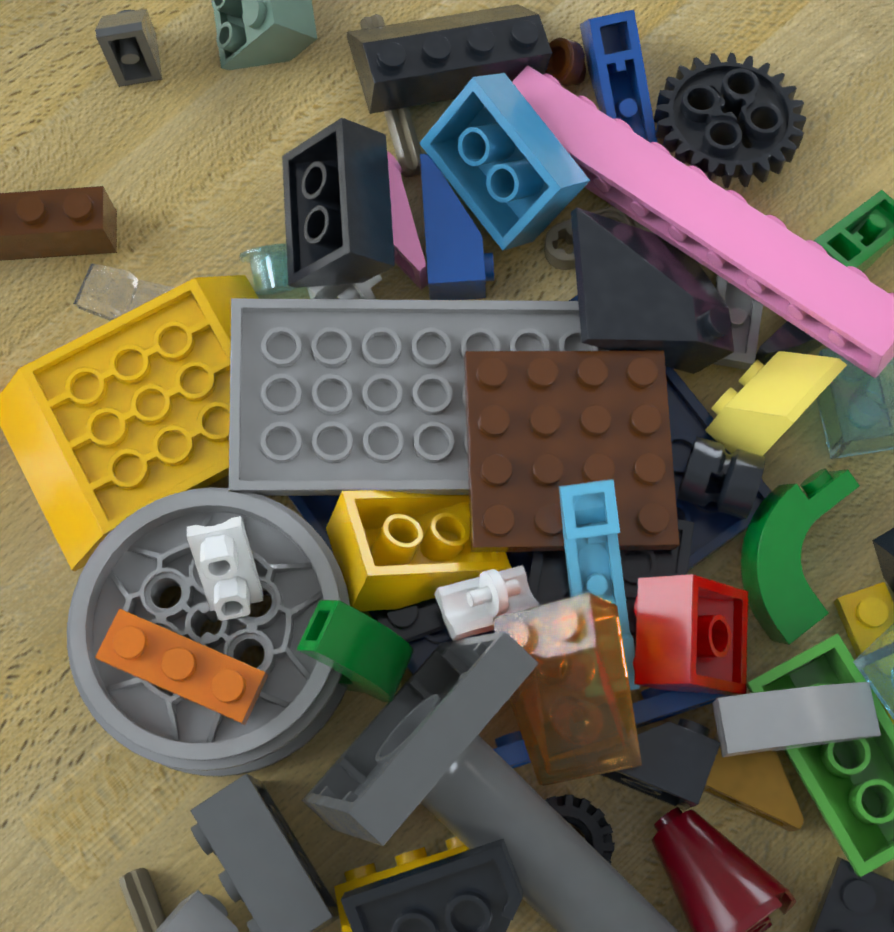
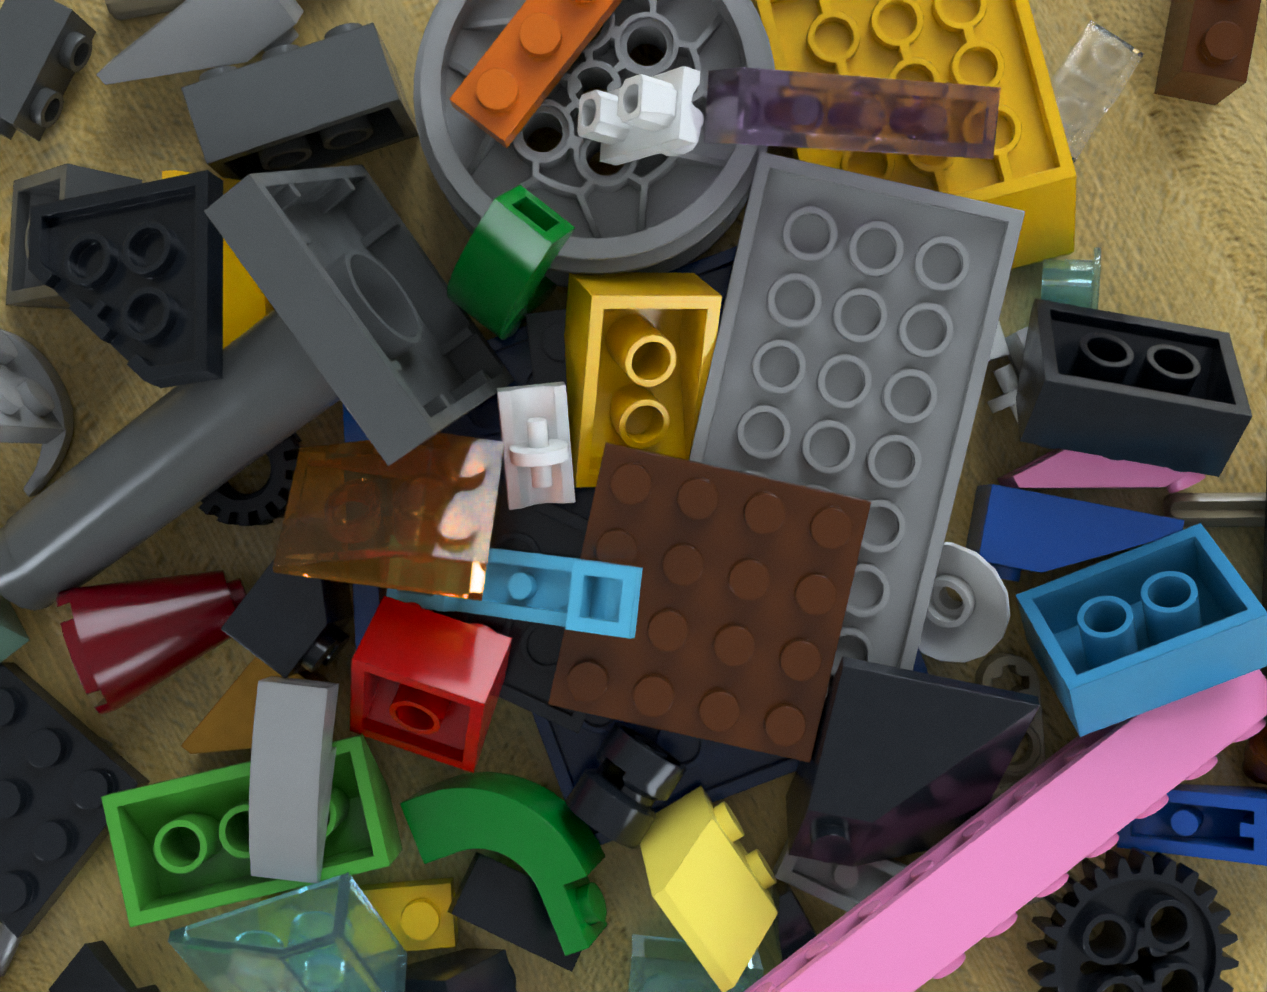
camera: 105 degrees right, 15 degrees up
none -> black slope [447,852,581,972]
none -> brick [704,67,1001,159]
none -> white dish [919,542,1011,663]

